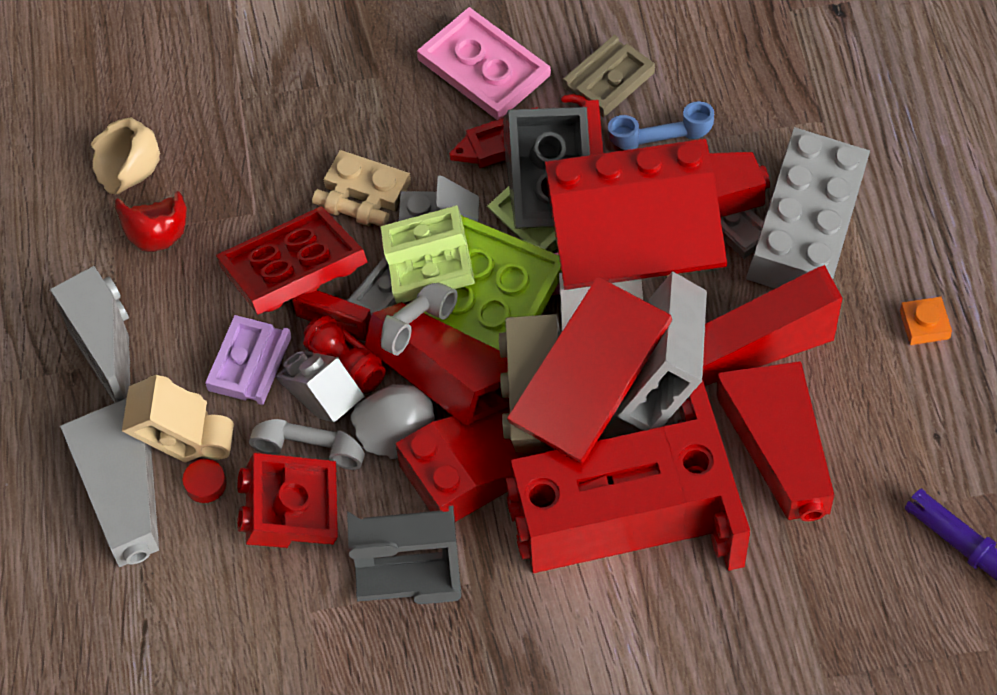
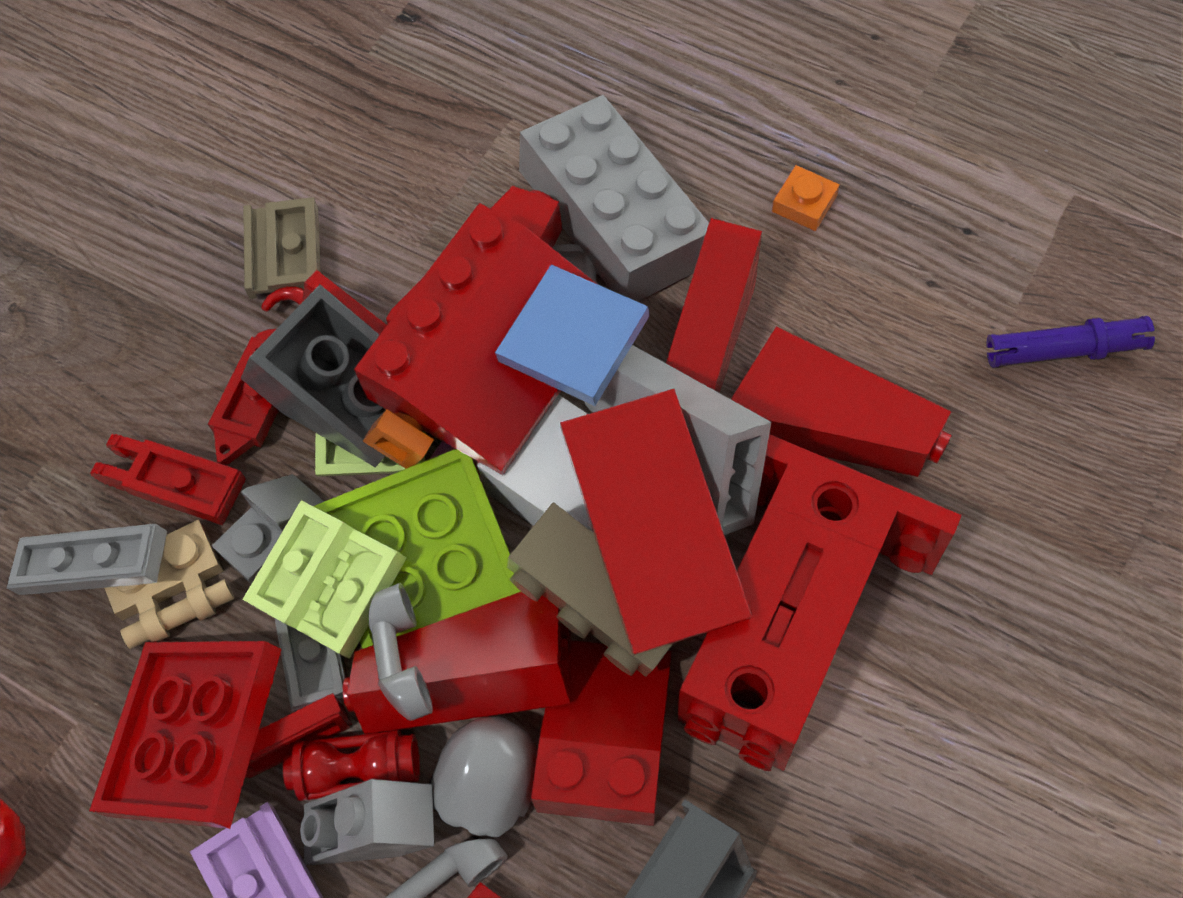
camera: 50 degrees left, 5 degrees up
bright pink plate [417,7,551,120] -> none
medium blue bar [608,101,714,150] -> none
none -> light grey tile [7,524,167,595]
none -> red hinge [90,434,246,526]
none -> orange plate [363,409,434,469]
none -> medium blue tile [495,265,649,406]

